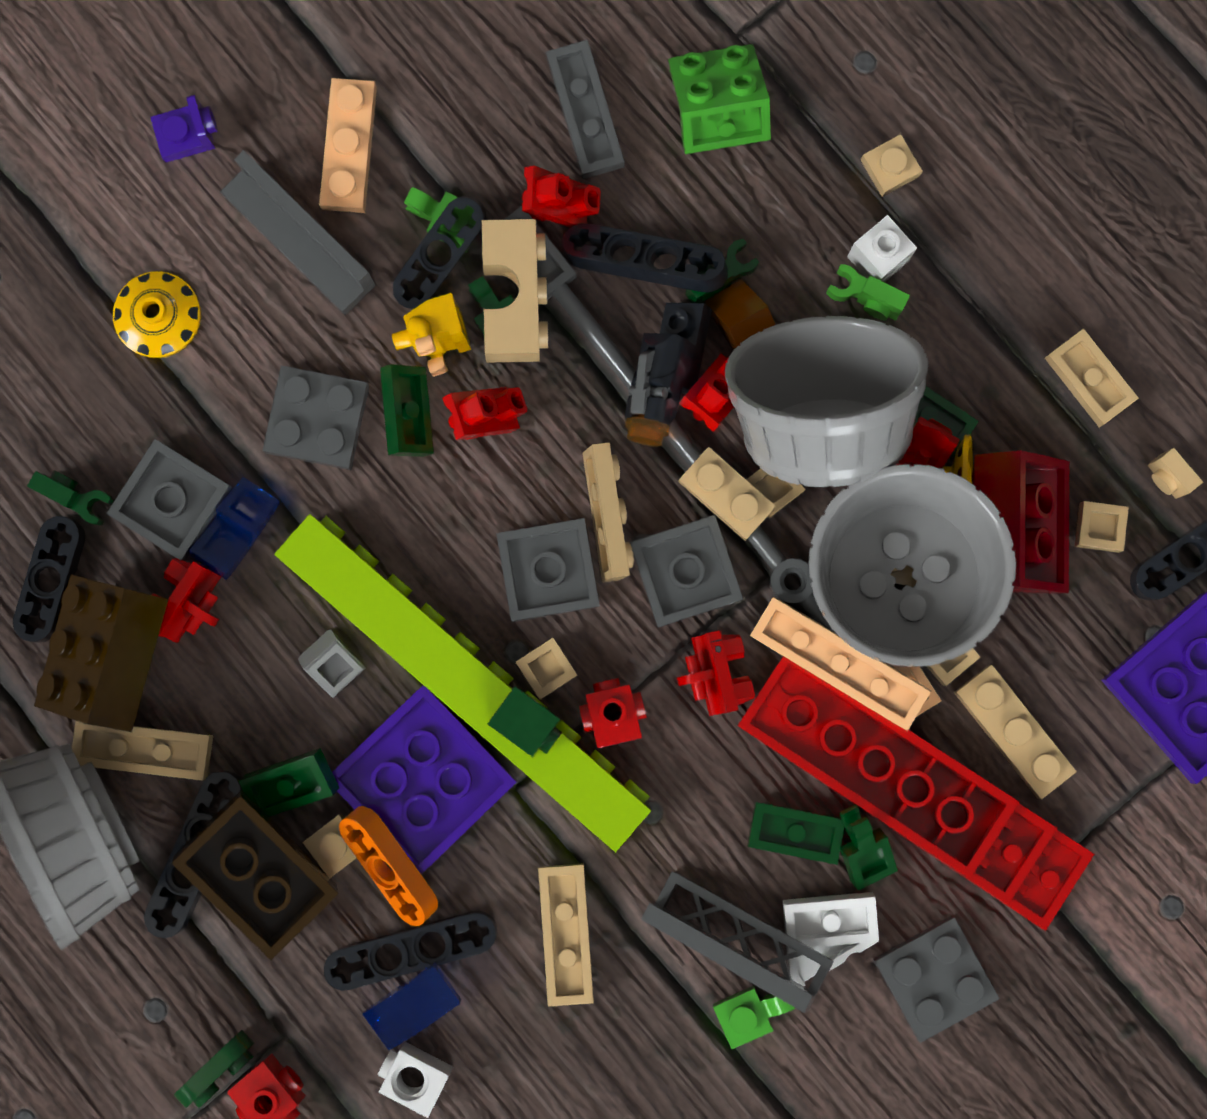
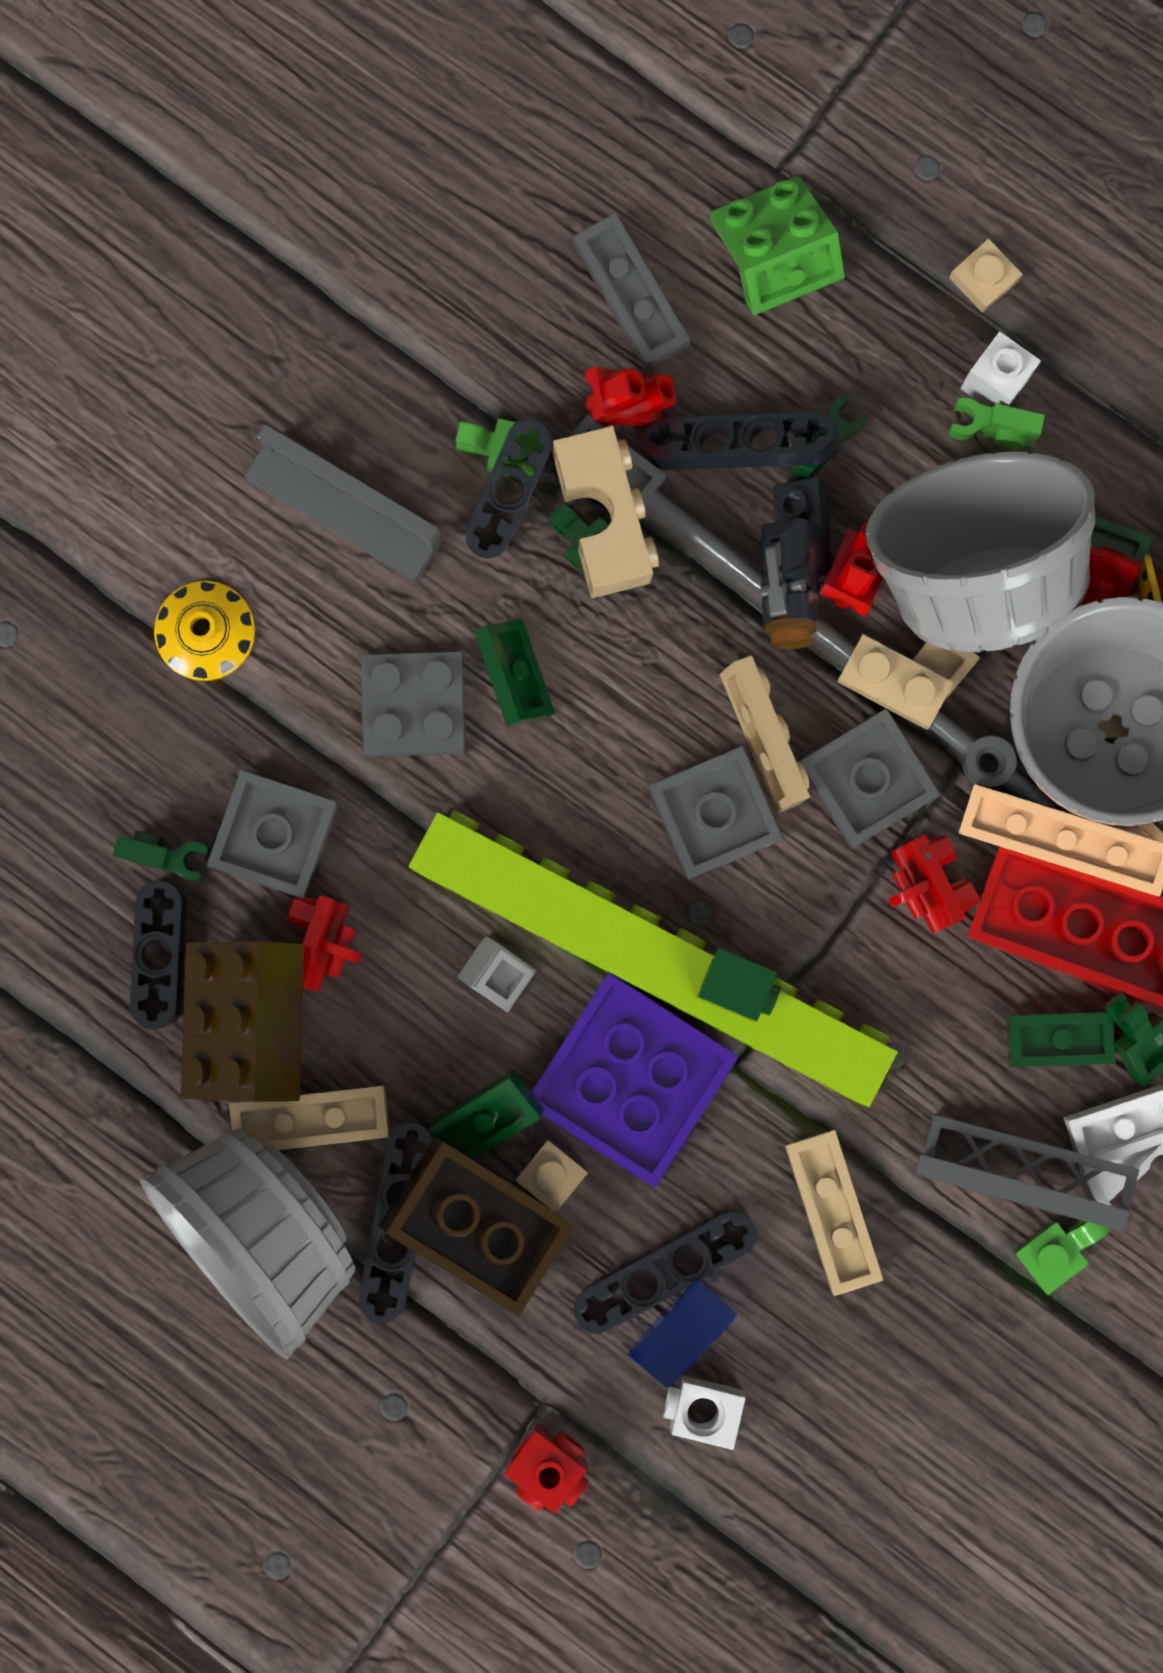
camera: 15 degrees left, 0 degrees up
dark purple bracket [150,95,218,163] -> none
dark green plate [174,1030,254,1108] -> none
clear blue slope [190,477,279,580] -> none
light nougat plate [319,78,377,213] -> none
orange beam [339,806,438,926] -> none
yellow piece [391,293,471,377] -> none
red hips [442,387,527,440] -> none
tan plate [516,638,578,700] -> none
red brick [579,678,647,748] -> none
reddish brown slope [704,279,776,351] -> none

